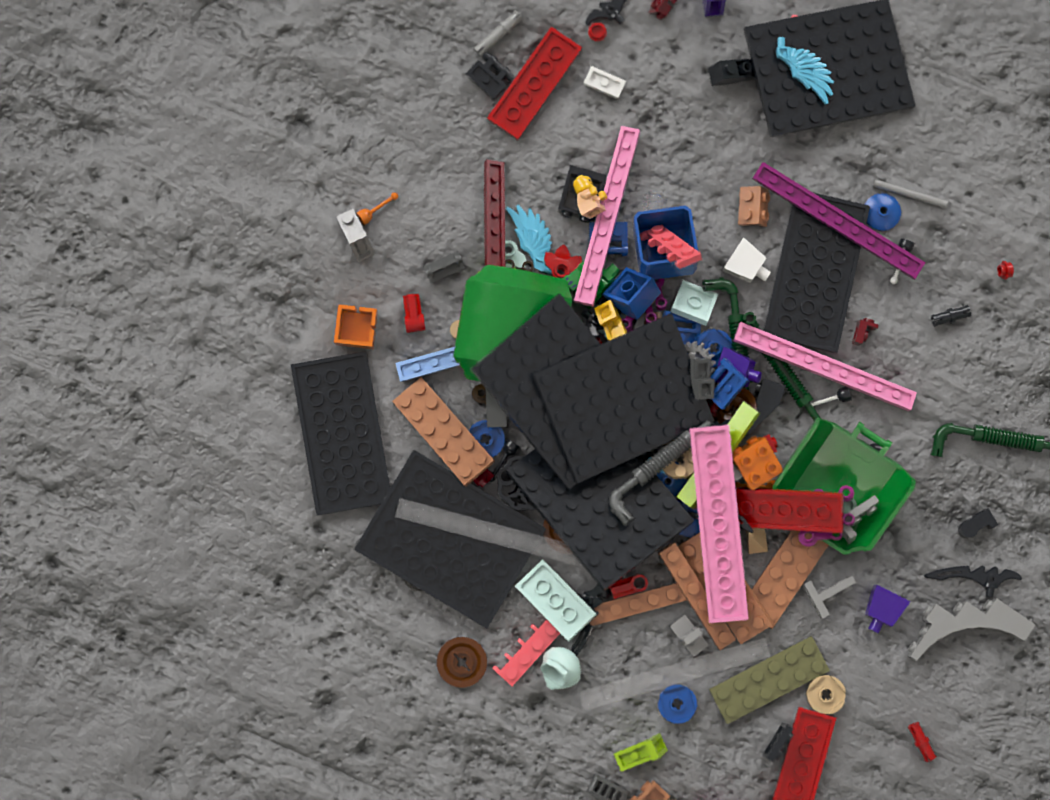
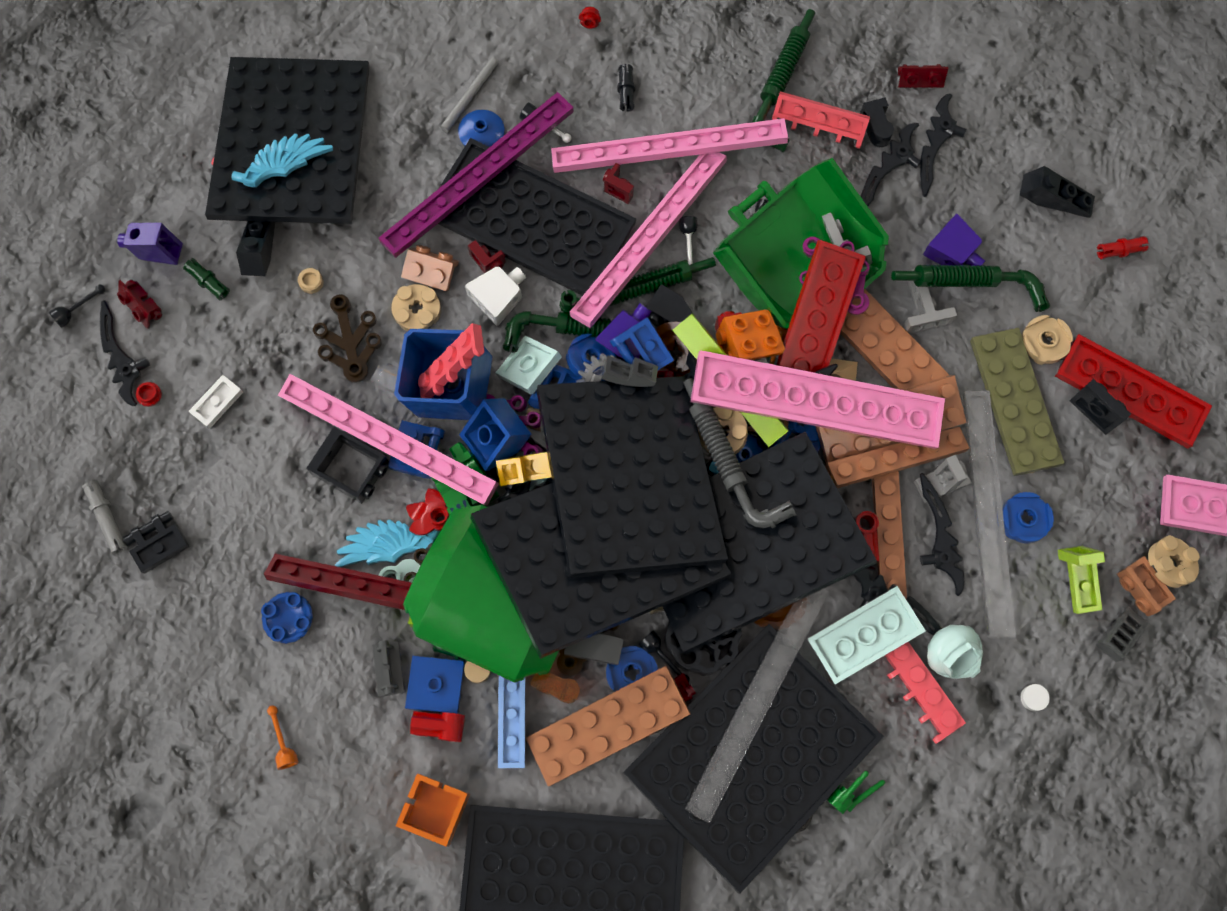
camera: 75 degrees left, 10 degrees down
light grey bracket [336,209,375,262] -> none
reddish brown gear [437,637,487,688] -> none
red plate [487,27,582,140] -> none
piece [573,175,607,219] -> none
light grey arch [907,598,1035,661] -> none
none -> dark green pin [183,258,230,301]
none -> blue dish [261,592,313,644]
none -> tan tile [298,268,324,294]
none -> dark brown plant [313,294,382,383]
none -> tan plate [391,284,441,331]
none -> blue plate [405,656,465,714]
none -> dark red bracket [468,240,506,273]
none -> clear orange leg [530,667,580,703]
none -> bright pink plate [551,118,788,173]
none -> coral hinge [772,91,870,149]
none -> green plant [827,771,885,814]
none -> black piece [861,123,922,206]
none -> dark green piece [891,265,1050,312]
none -> dark red hinge [898,64,948,88]
none -> black piece [920,473,965,596]
none -> black slope [1020,166,1095,218]
none -> white tile [1021,684,1049,711]

